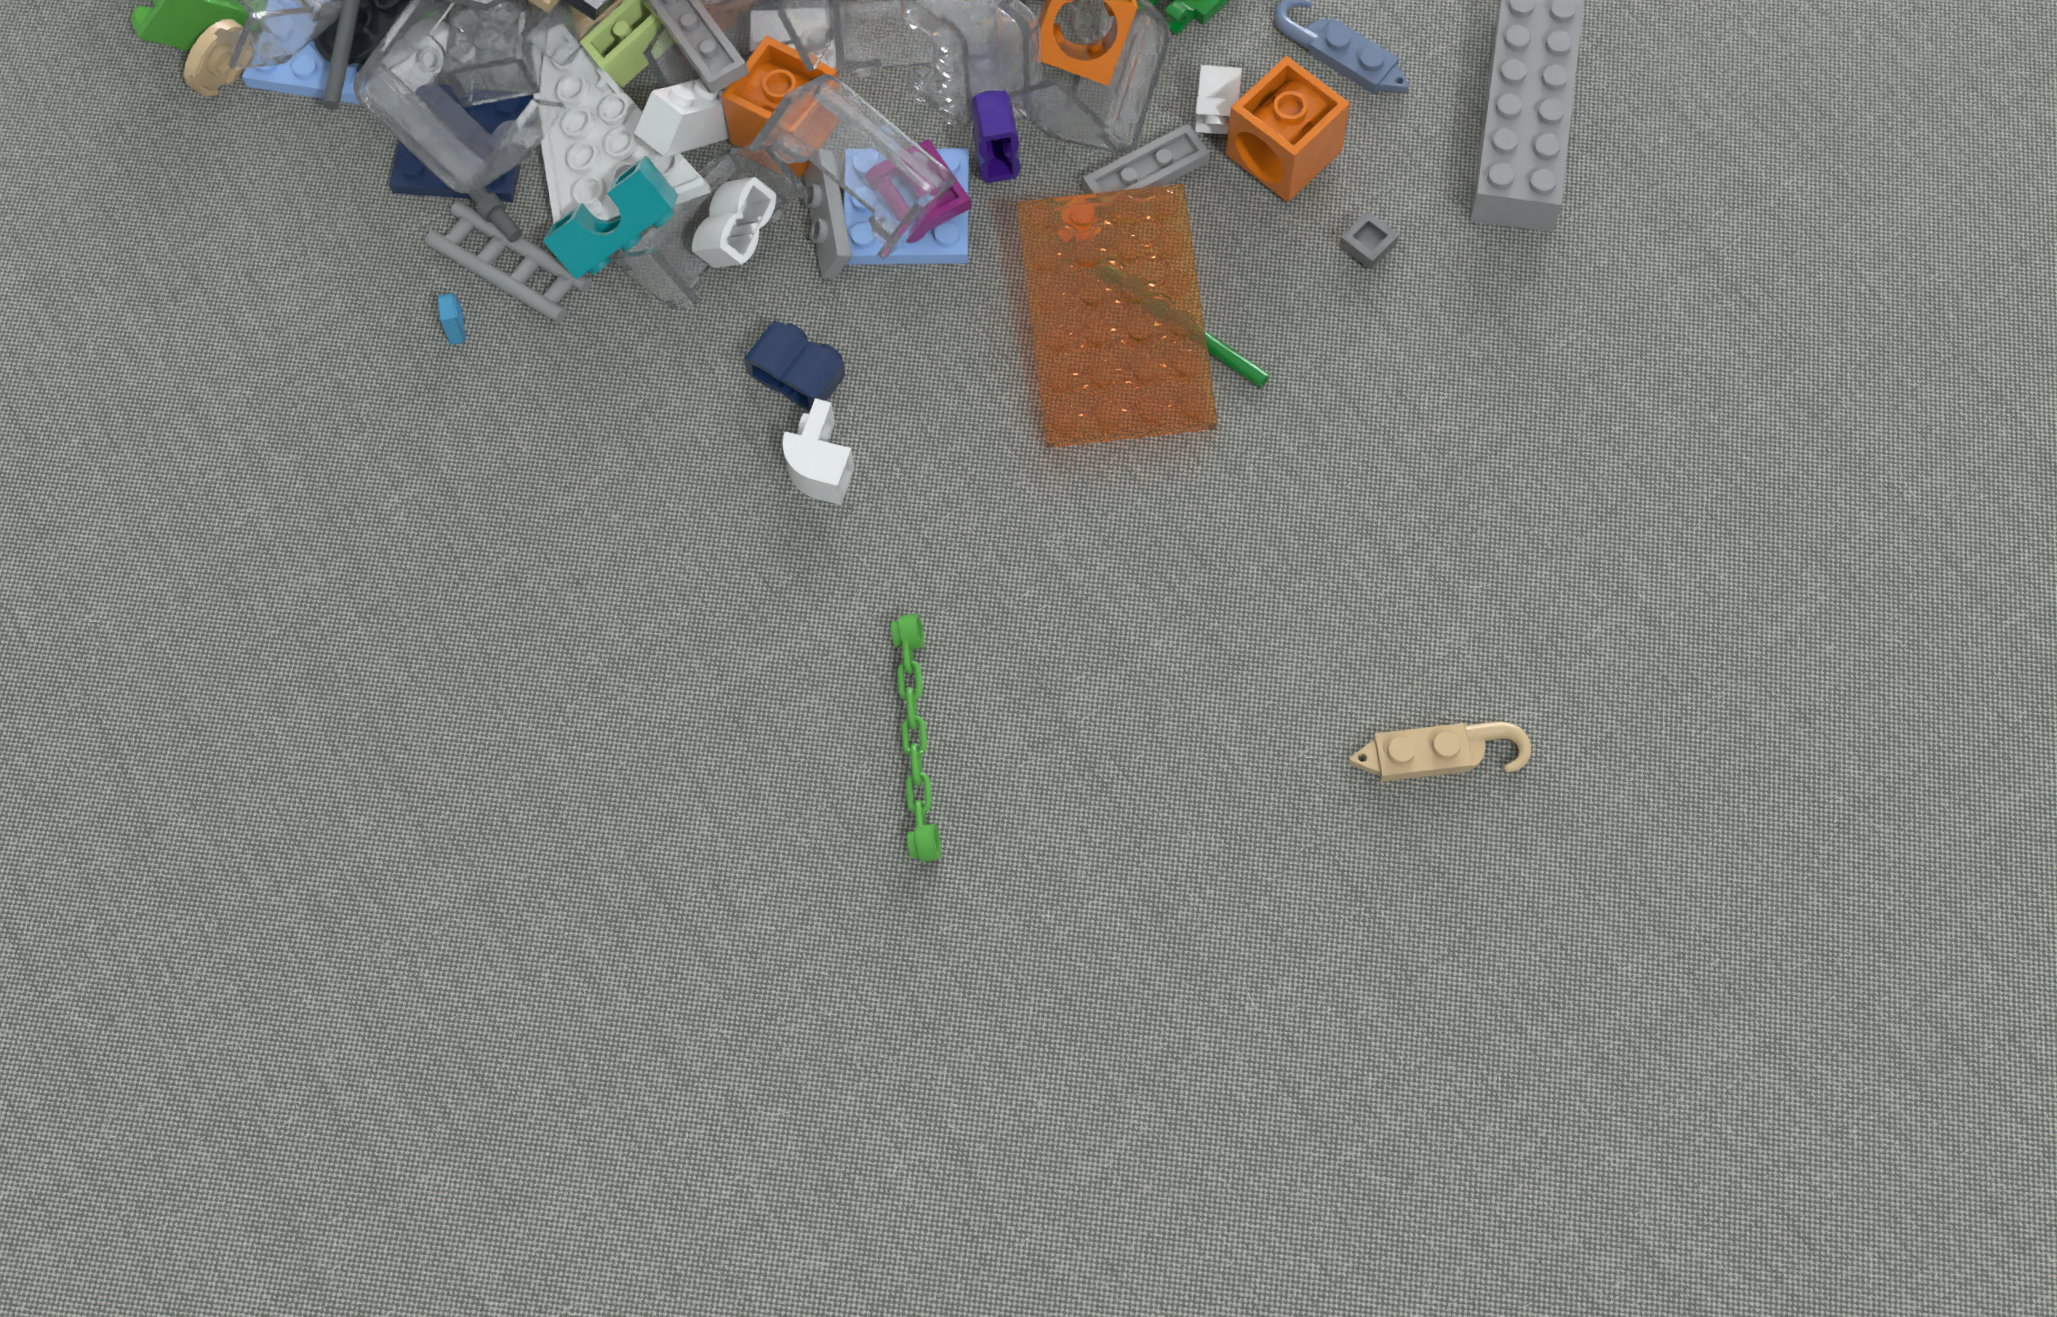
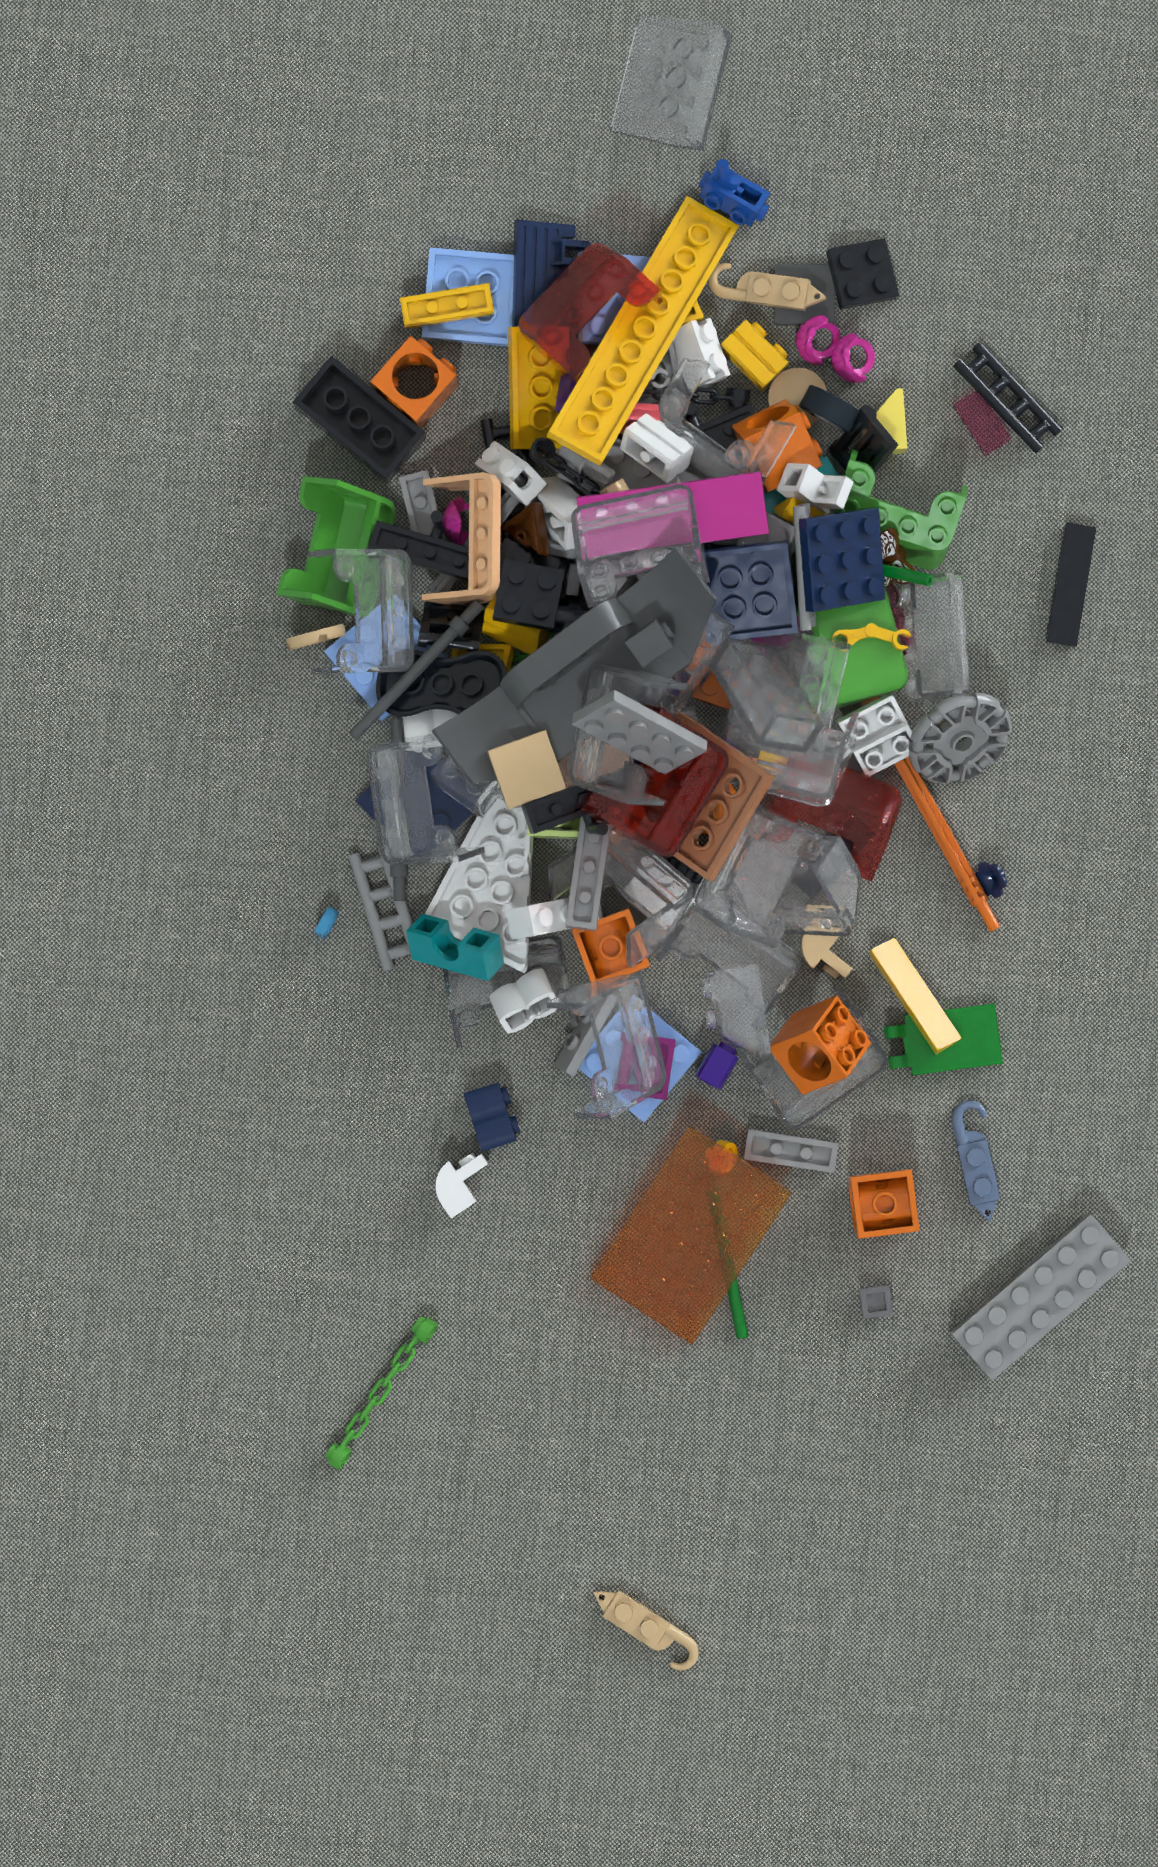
camera: 40 degrees right, 20 degrees up
white brick [1195,65,1242,134] -> none

